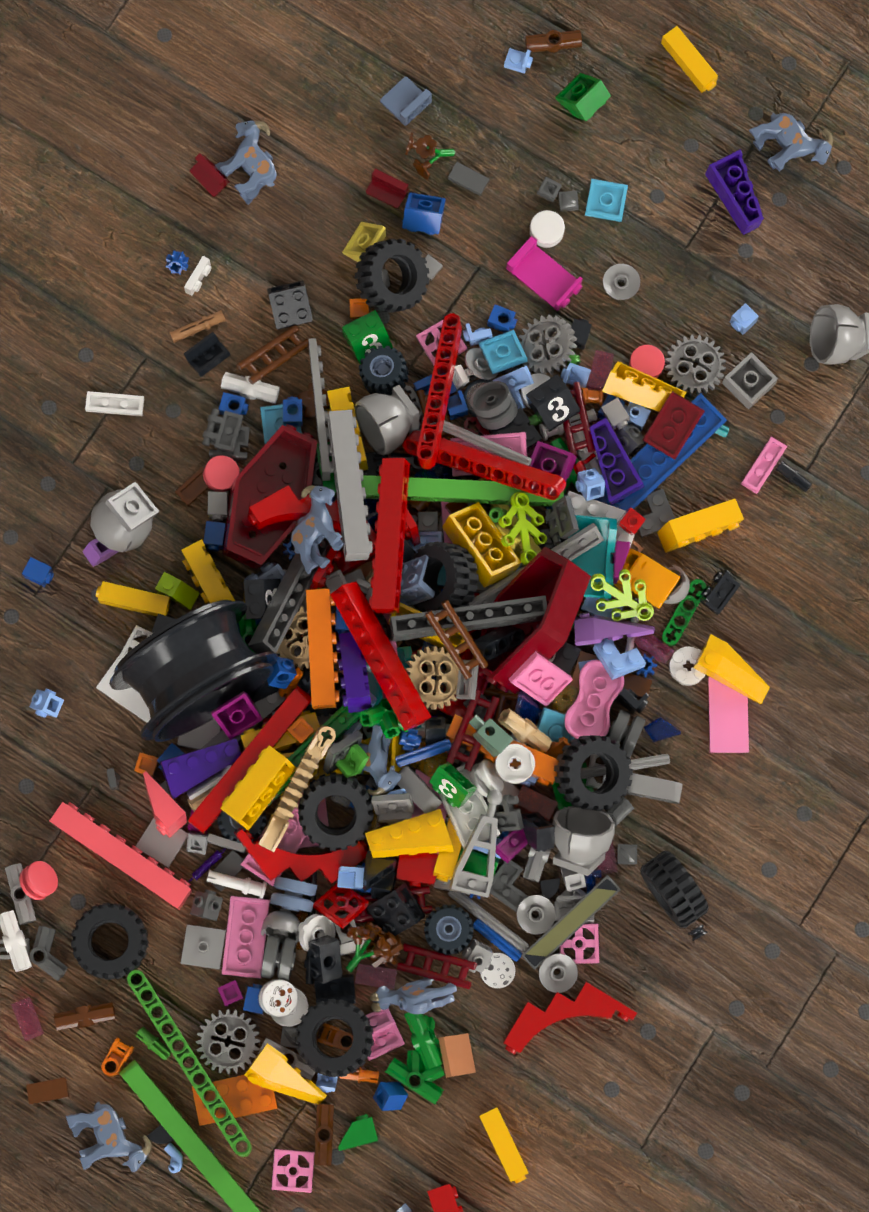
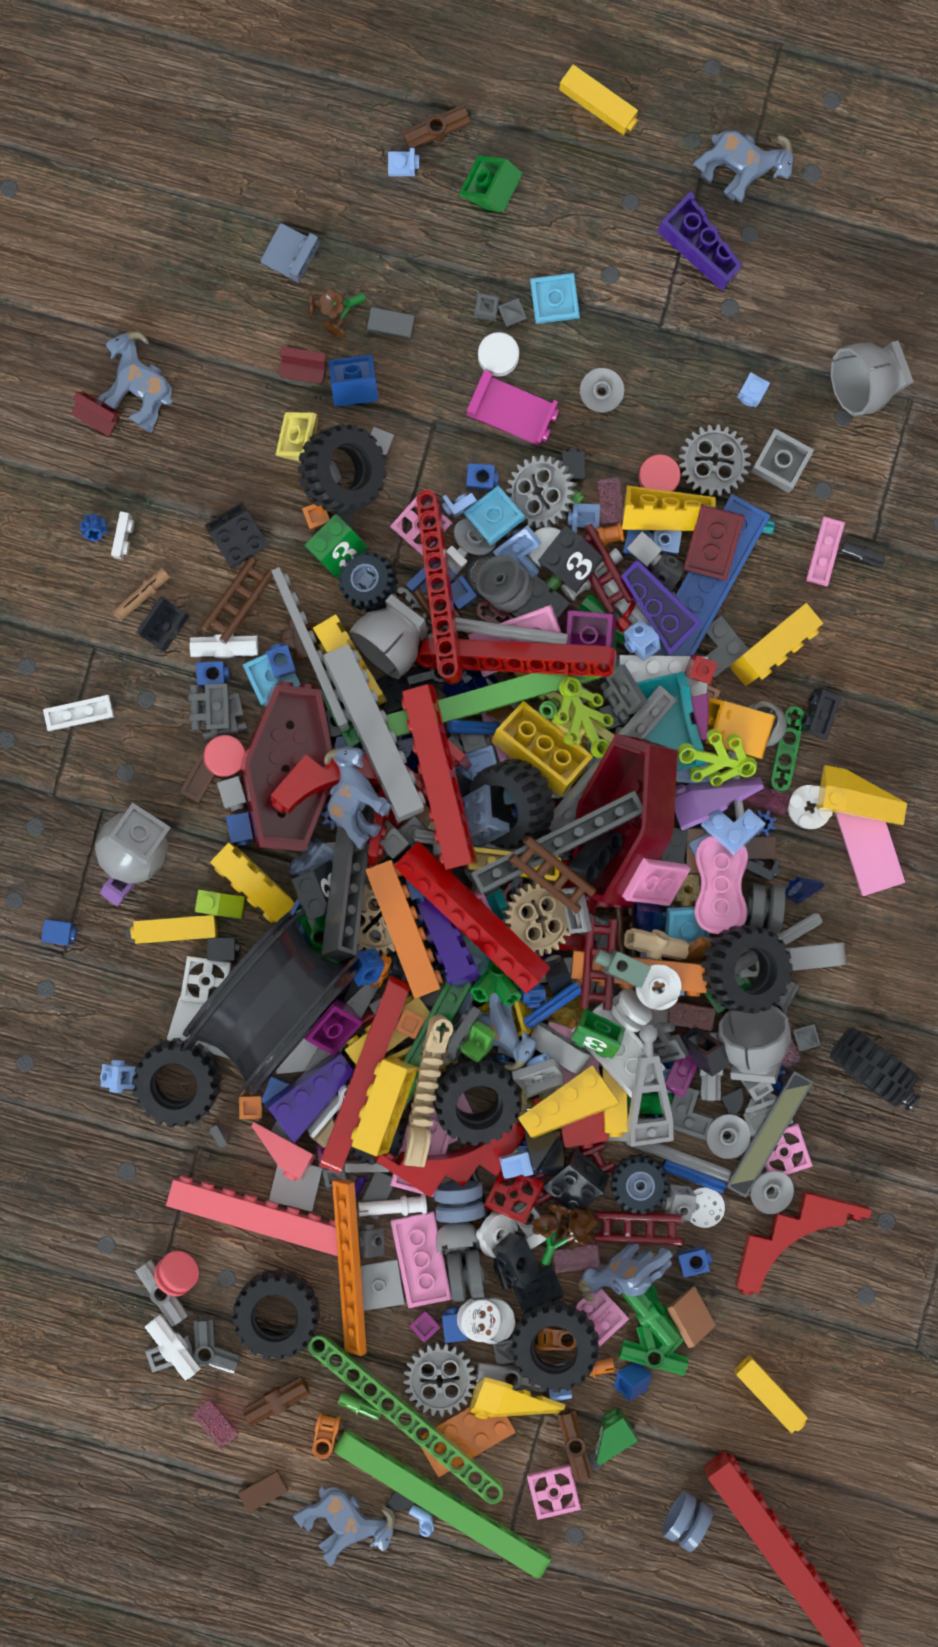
camera: 15 degrees left, 10 degrees up
none -> black tyre [132,1038,221,1128]
none -> orange plate [332,1178,367,1356]
none -> blue axle [447,720,501,735]
none -> blue brick [677,1246,712,1277]

